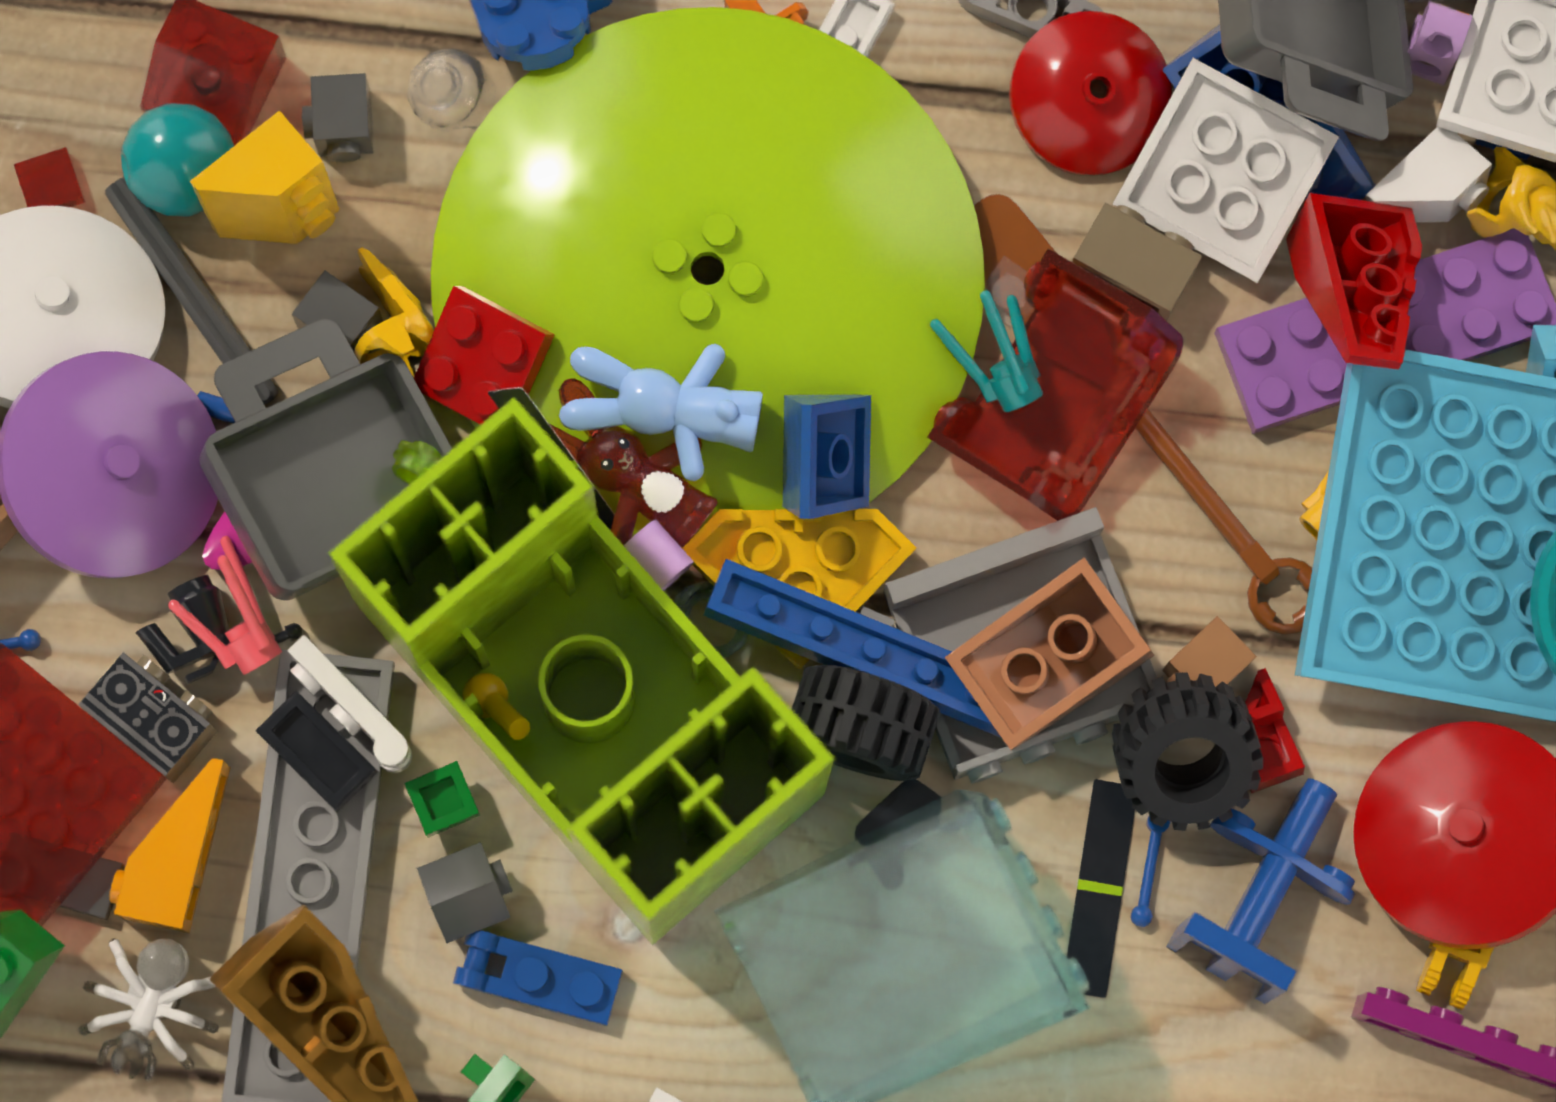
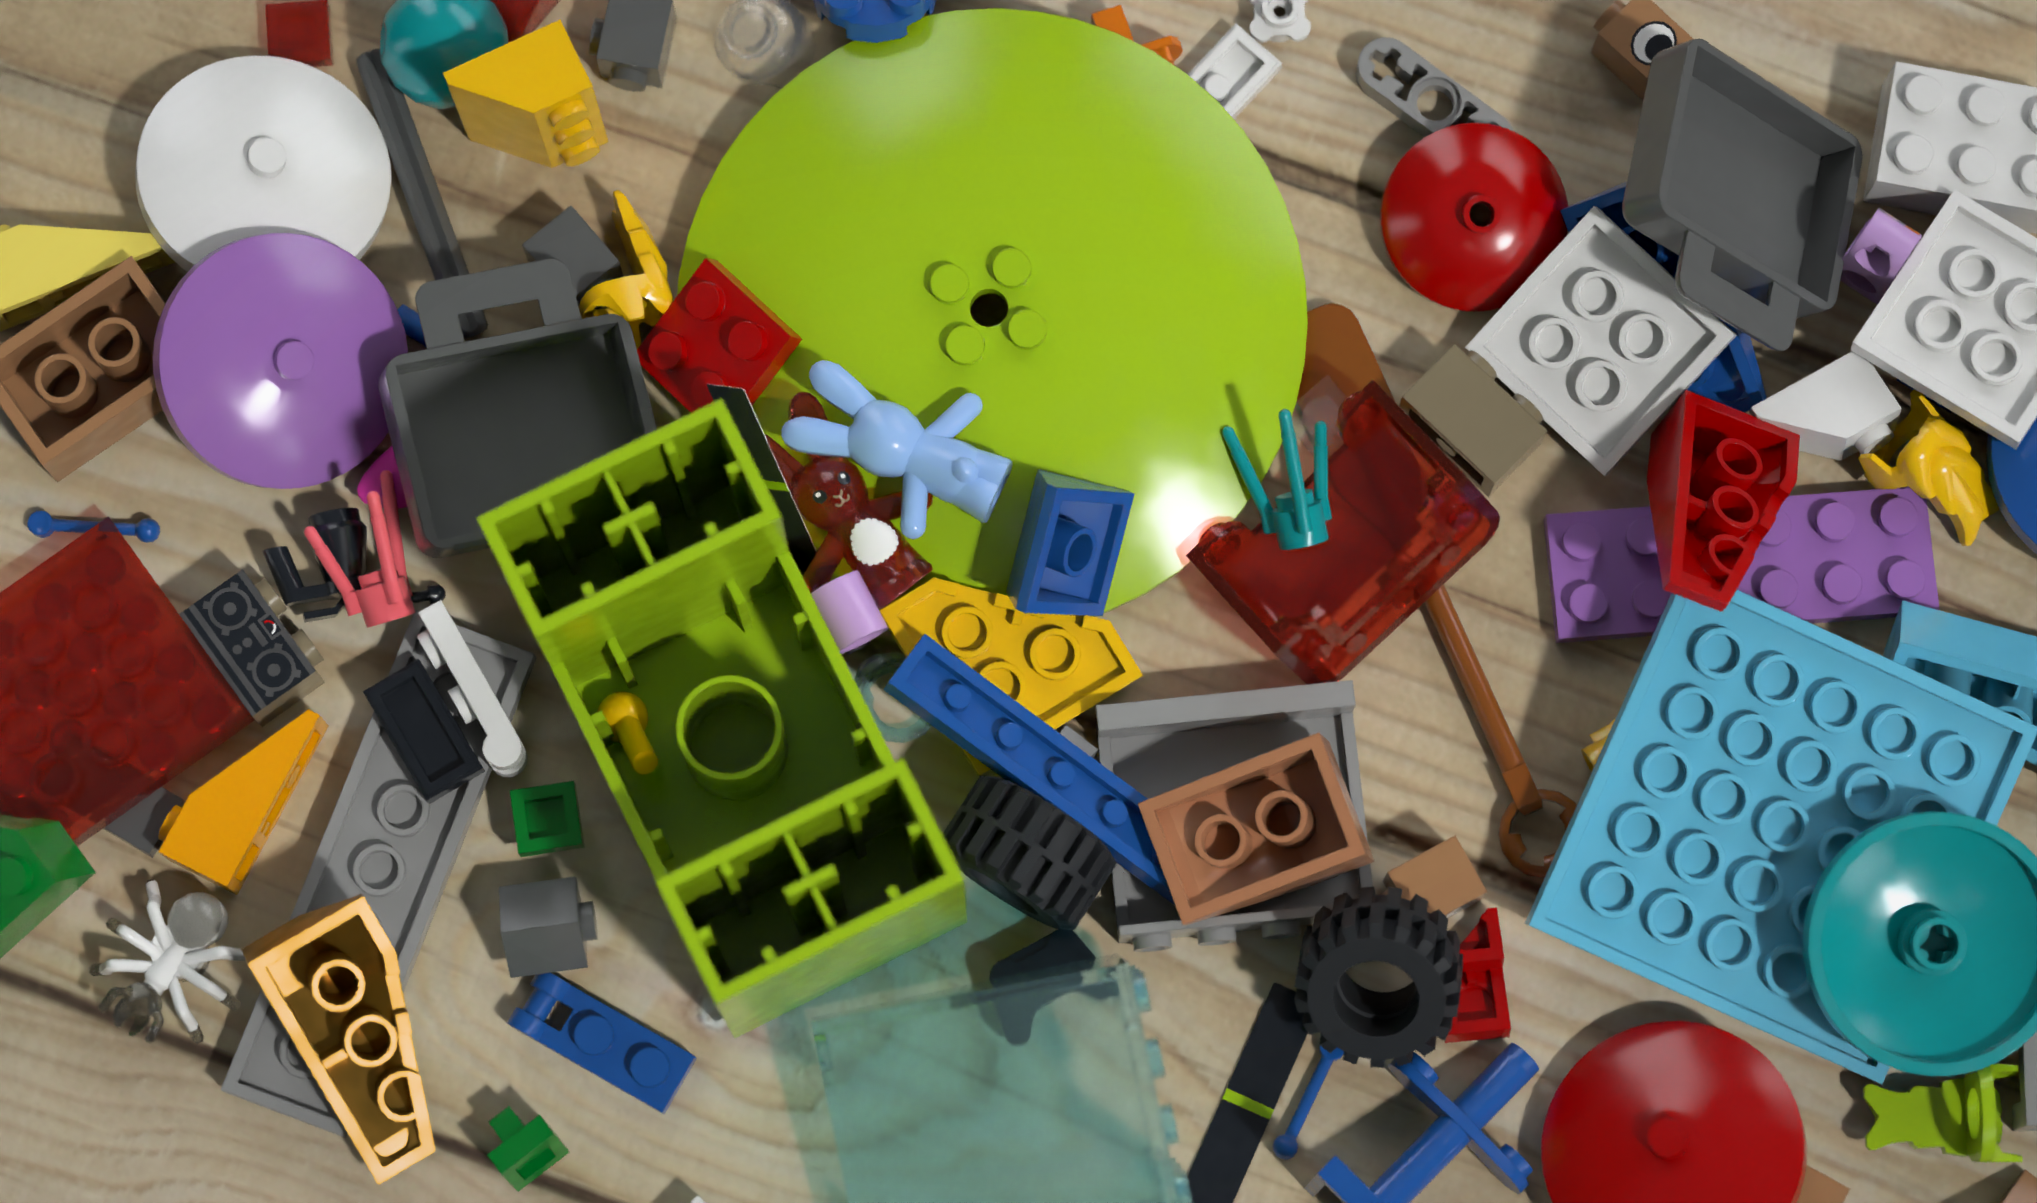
camera: 20 degrees right, 0 degrees up
clear neon green plate [391,440,443,485] -> none

